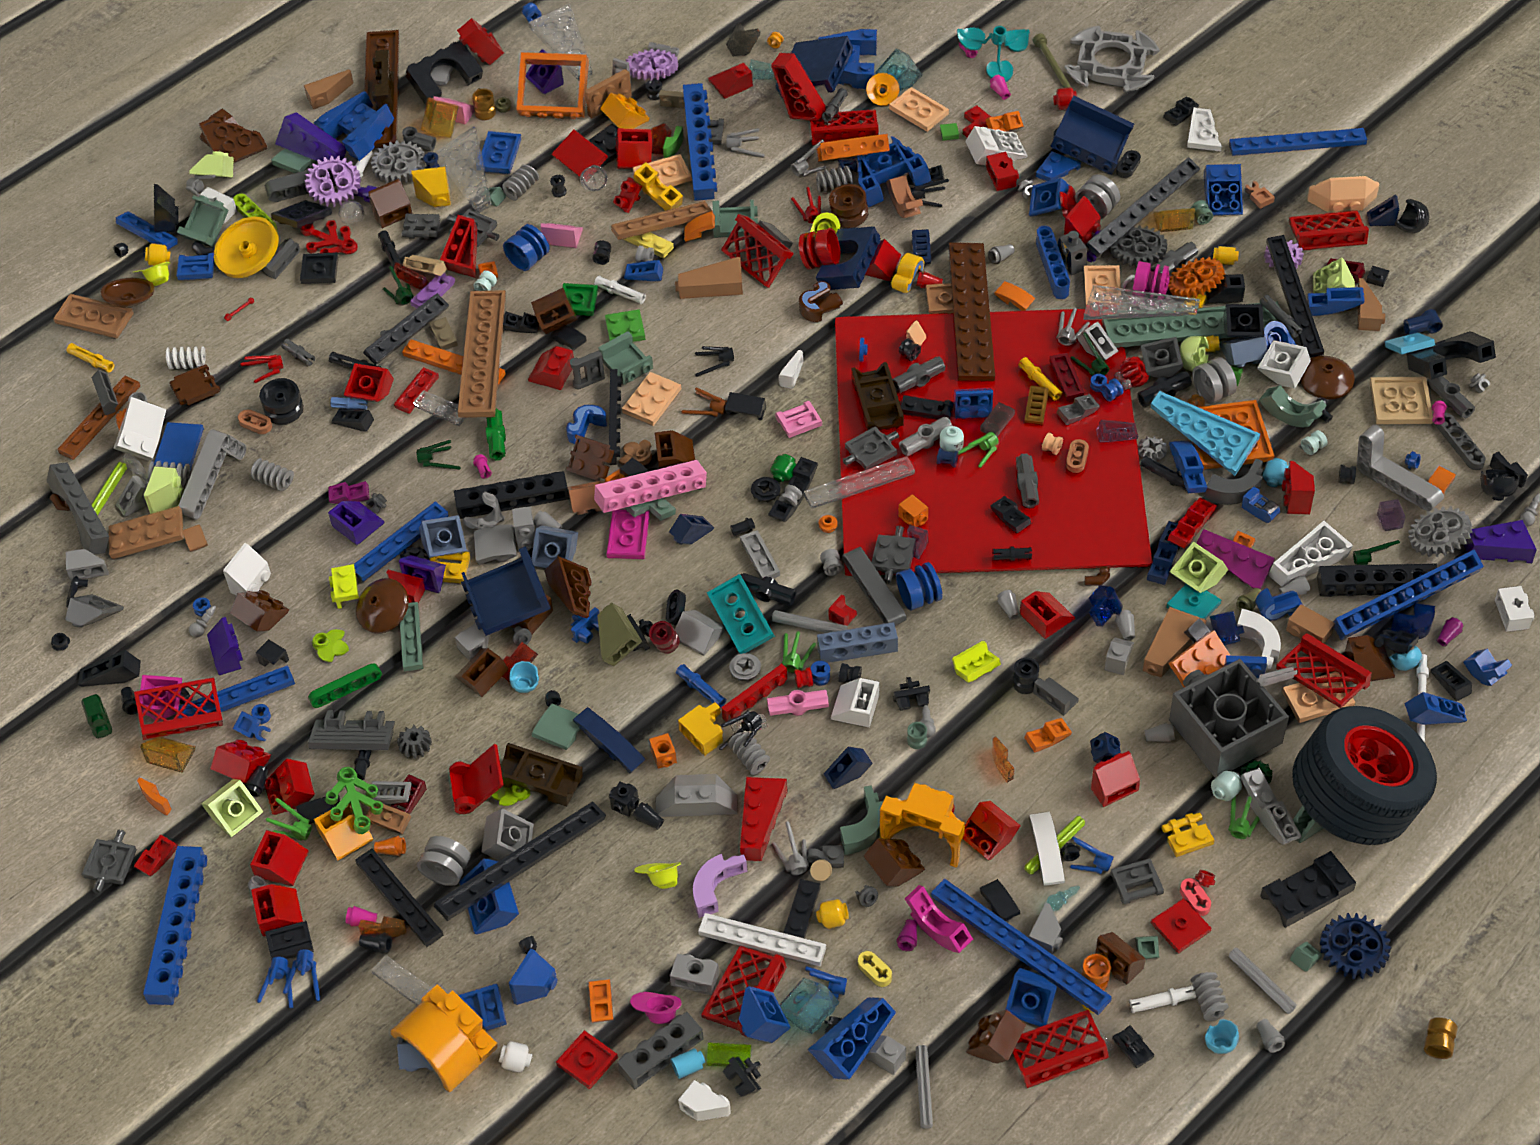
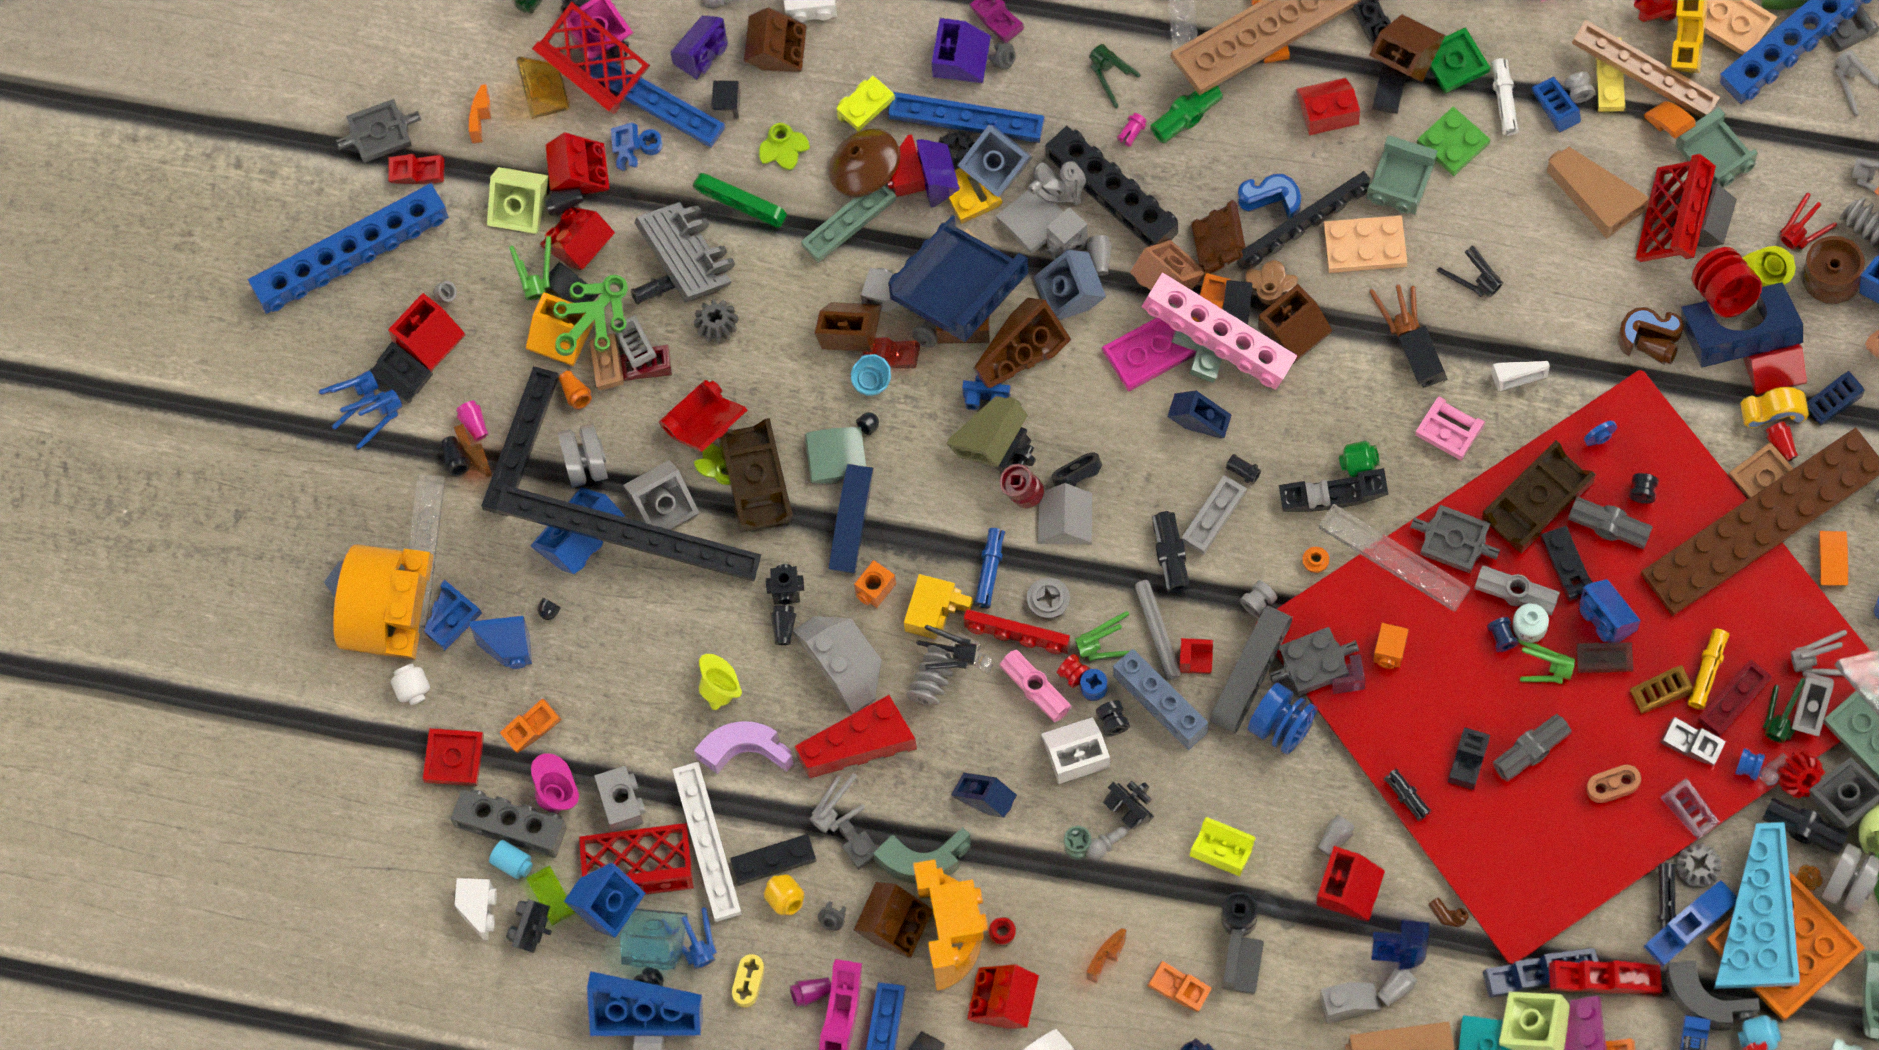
camera: 60 degrees right, 15 degrees up
red slope [250,830,309,886] -> none
dark grey plate [570,350,605,389] -> none
black wheel [592,240,612,265] -> none
teal plate [707,574,775,654] -> none
black gear [751,477,781,503] -> none
tan tile [810,859,832,881] -> none
light nougat slope [906,321,926,346] -> none
light nougat wheel [1042,433,1063,455] -> none
blue bush [1090,374,1107,392] -> none

